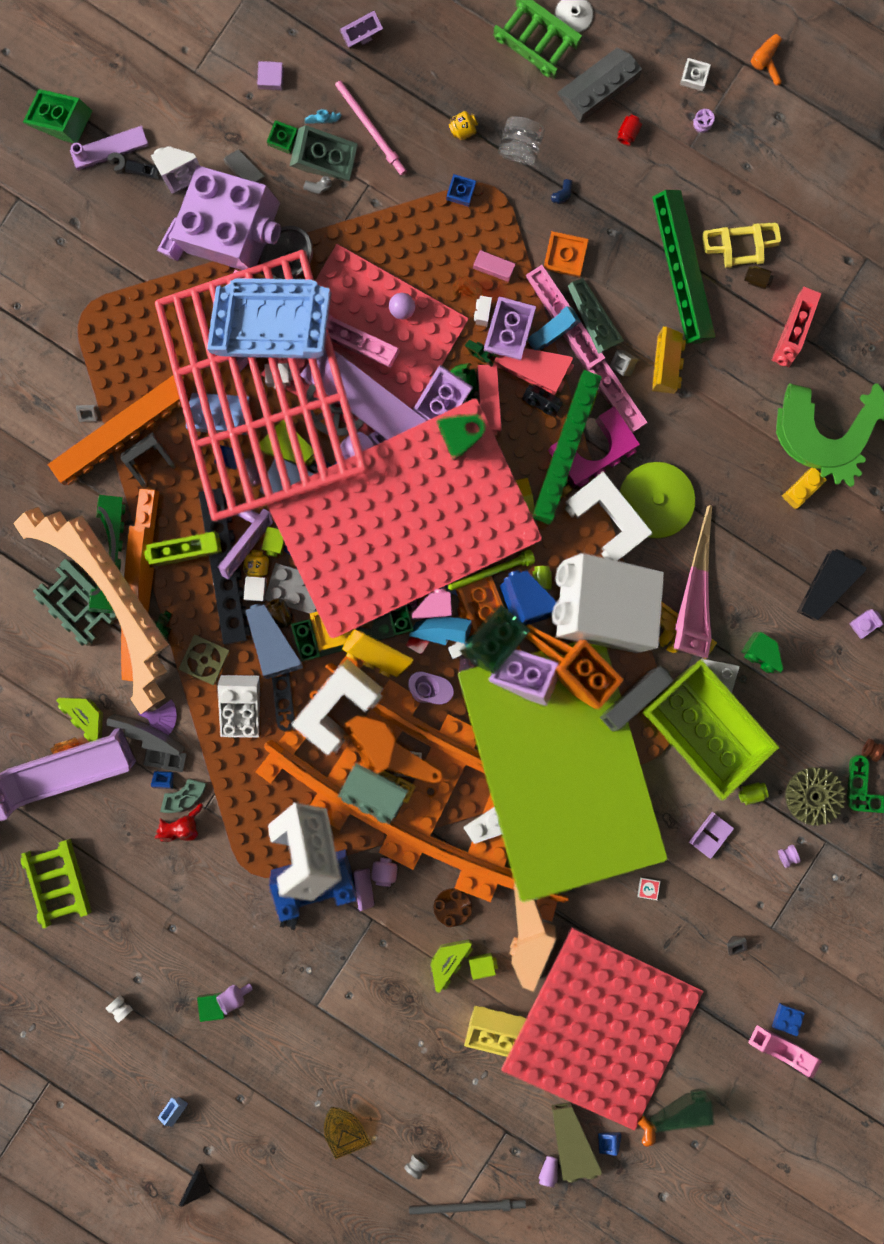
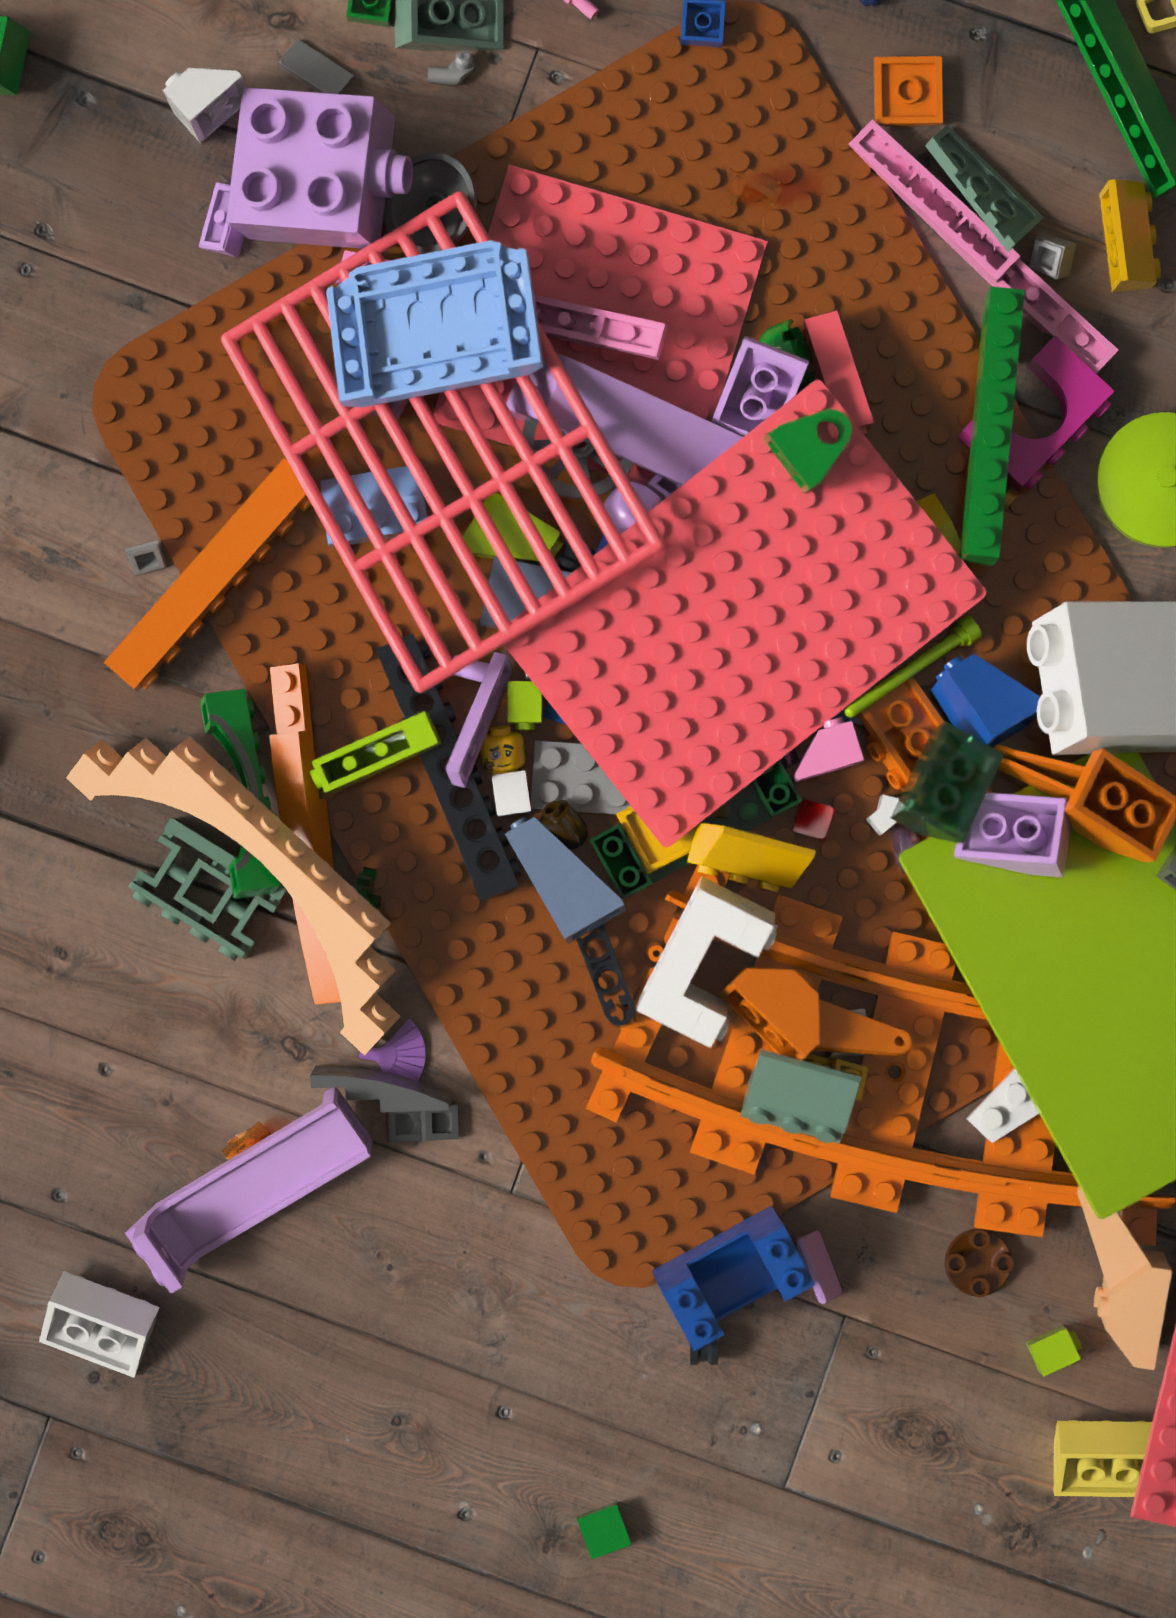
camera: 15 degrees left, 0 degrees up
lime fence [21,838,92,929] -> none
lime slope [56,698,103,742] -> none
lavender piece [70,126,149,170] -> none
white wheel [105,995,133,1023] -> none
black piece [107,152,159,180] -> none
dark grey hose [120,432,176,489] -> none
blue slope [151,771,174,789] -> none
red animal [155,803,203,842] -> none
sand green tile [160,779,207,813] -> none
olive piece [178,634,230,685] -> none
clear blue panel [214,445,244,470] -> none
lavender piece [216,984,253,1014] -> none
white slope [218,675,260,738] -> none
brick [244,457,262,487] -> none
white brick [265,363,294,389] -> none
white piece [268,803,341,900] -> none
lavender head [371,857,398,886] -> none
lavender piece [389,293,415,320] -> none
dark azure slope [409,617,472,645] -> none
lavender piece [409,672,453,704] -> none
lime slope [431,939,473,993] -> none
dark green plate [465,340,500,367] -> none
bright pink slope [473,250,515,282] -> none
white piece [474,296,492,327] -> none
lavender slope [484,297,536,360] -> none
coral slope [494,348,574,396] -> none
black hinge [522,384,563,417] -> none
dark azure leg [527,306,581,351] -> none
lime brick [532,566,552,592] -> none
white piece [565,472,652,561] -> none

